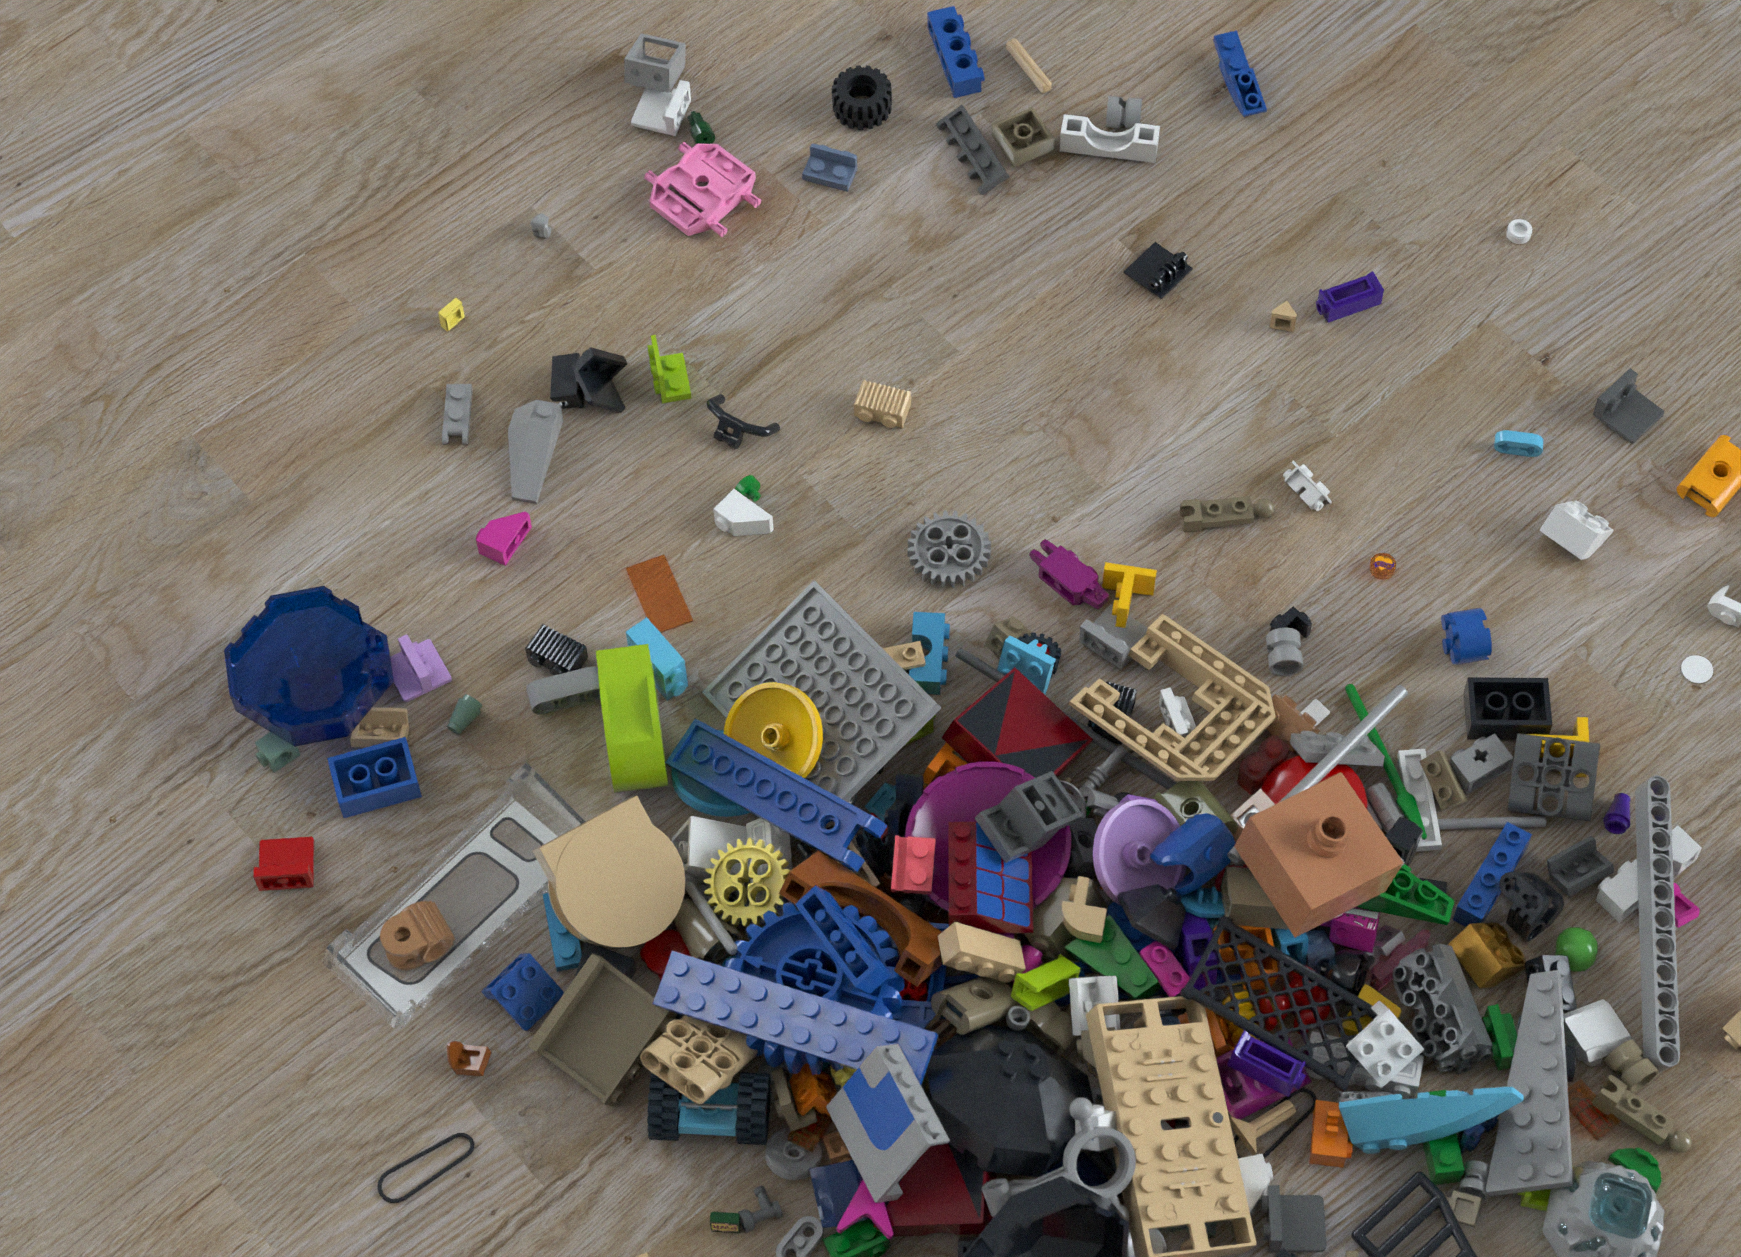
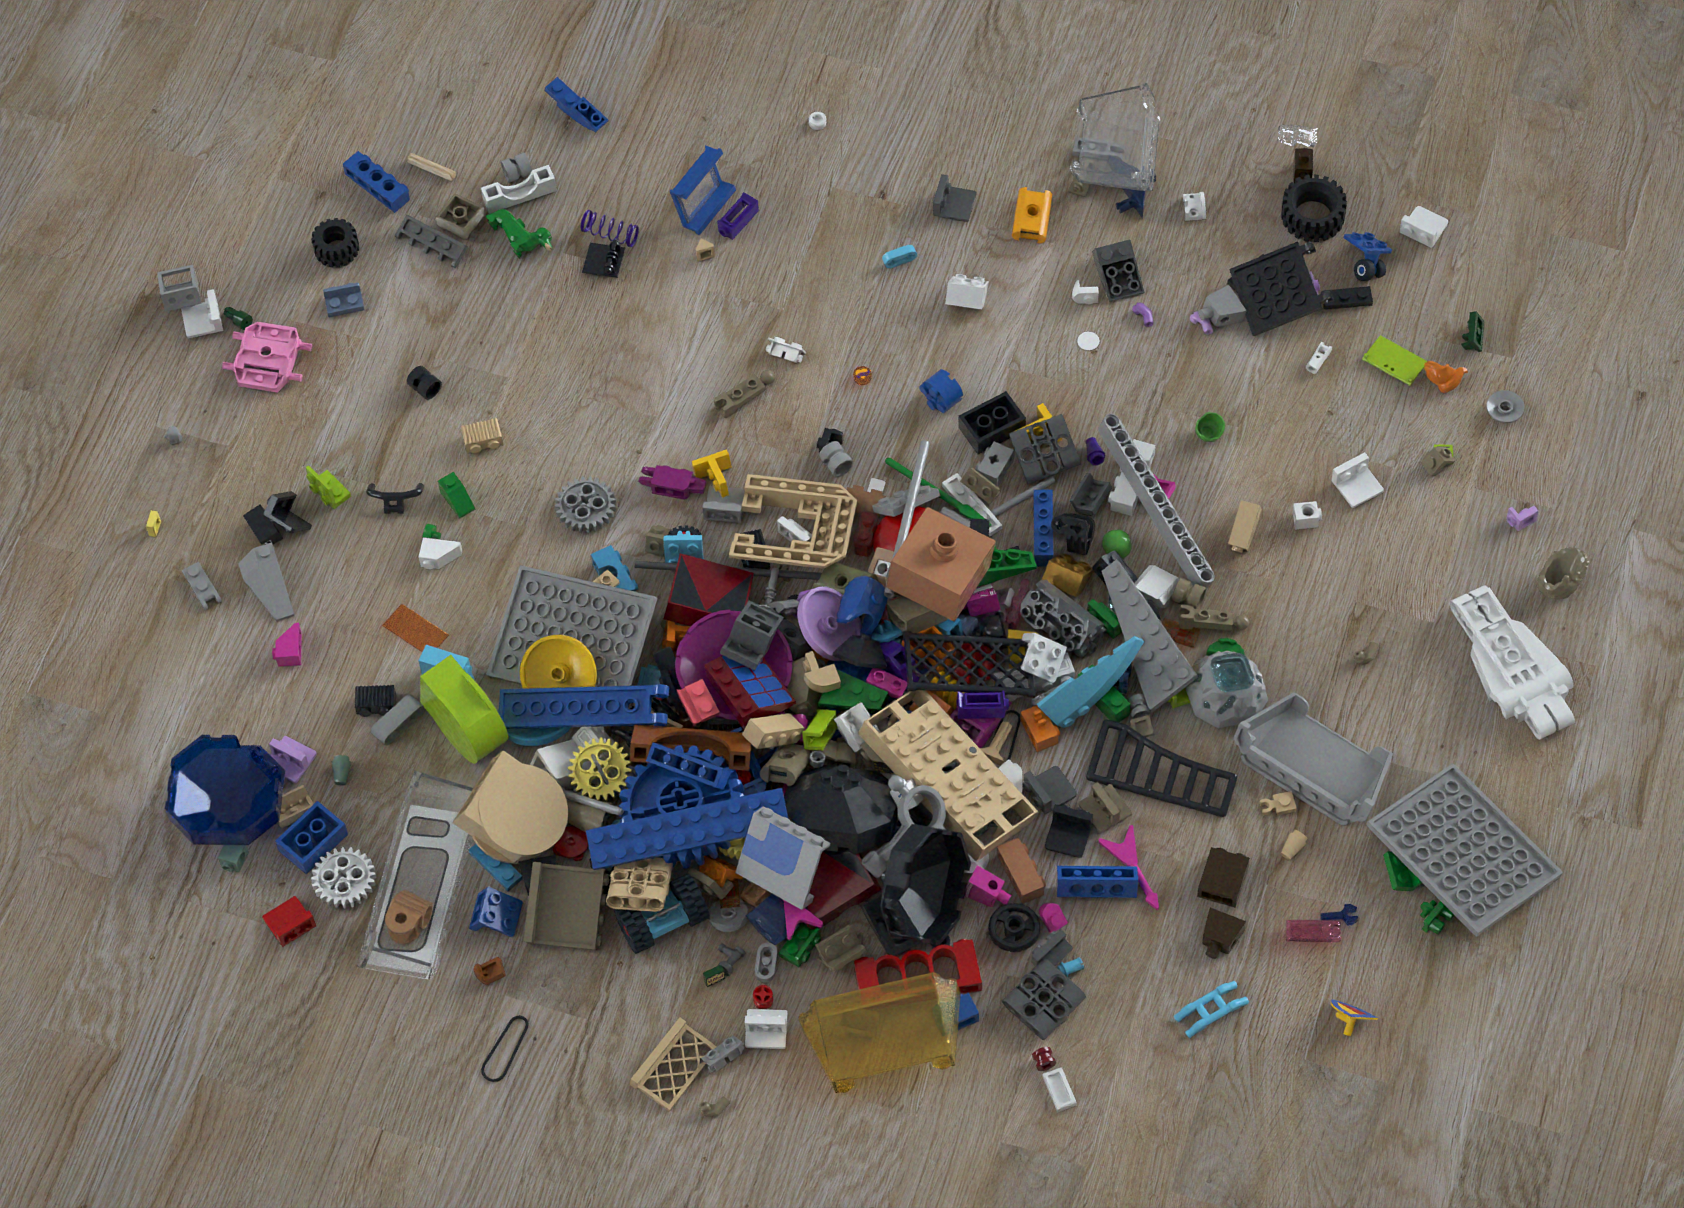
camera: 30 degrees left, 0 degrees up
none -> white gear [311,847,376,909]
none -> black wheel [406,366,442,400]
none -> green slope [438,472,476,519]
none -> green animal [486,209,553,259]
none -> dark purple piece [580,210,639,247]
none -> blue piece [670,145,736,235]

